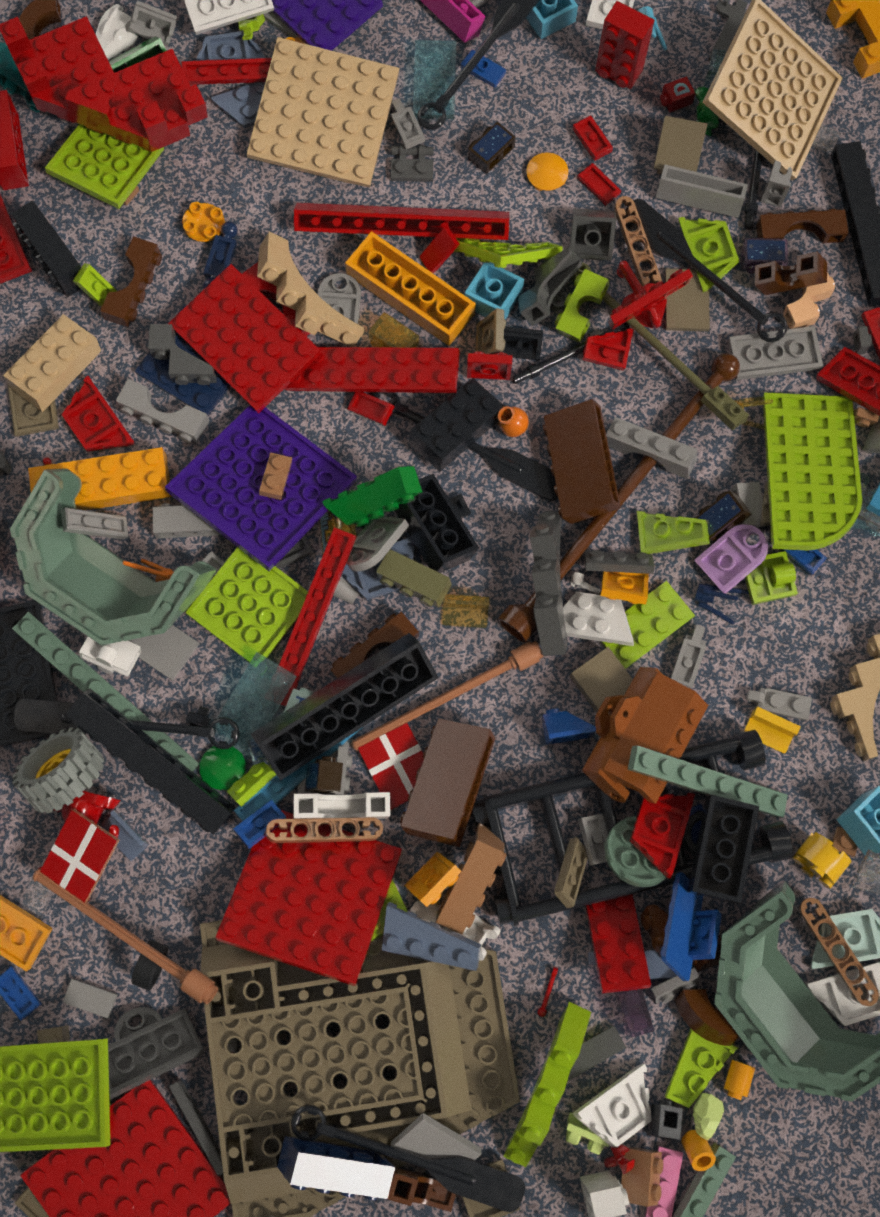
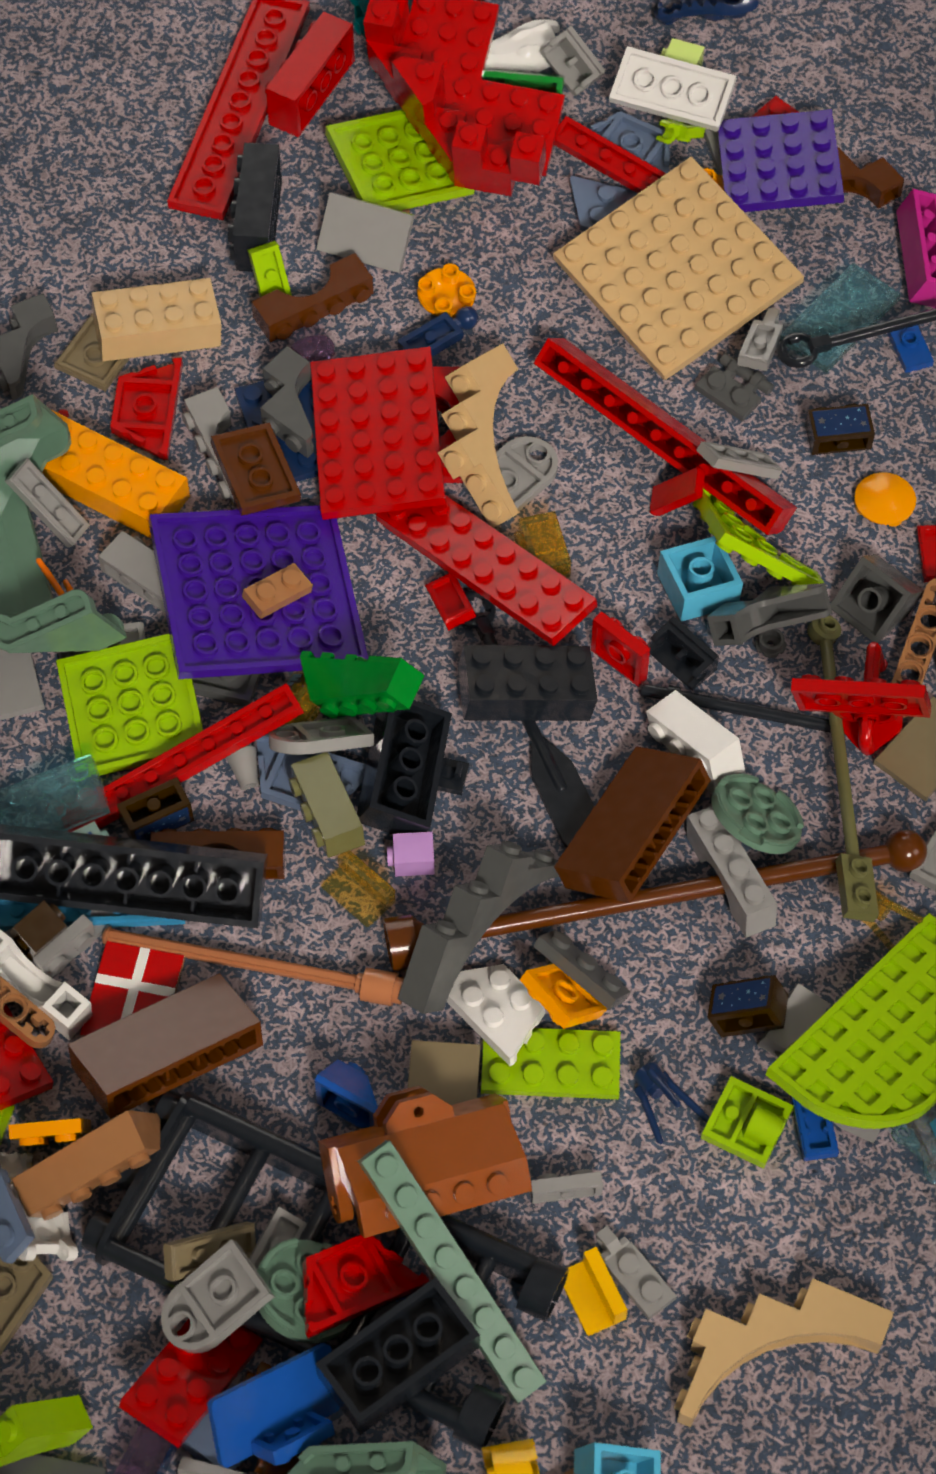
camera: 40 degrees right, 15 degrees down
light orange brick [345,231,476,346] -> none
dark tan plate [476,308,506,354] -> none
orange piece [498,406,529,437] -> none
red hinge [537,967,558,1017] -> none
lime arch [555,269,610,343] -> none
white hand [570,572,601,595] -> none
red wing [582,328,634,371] -> none
lime wing [637,511,710,554] -> none
light grey hinge [670,625,706,689] -> none
lavender plate [694,524,768,593] -> none
none -> dark brown brick [117,777,194,841]
none -> light grey tile [161,1239,275,1353]
none -> reddish brown plate [211,422,301,516]
none -> clear purple gear [290,335,335,368]
none -> light grey tile [316,192,415,273]
none -> lavender brick [387,832,435,877]
none -> light grey plate [530,1169,603,1204]
none -> white wedge [646,690,746,795]
none -> light grey tile [696,441,782,479]
none -> sand green tile [711,774,804,854]

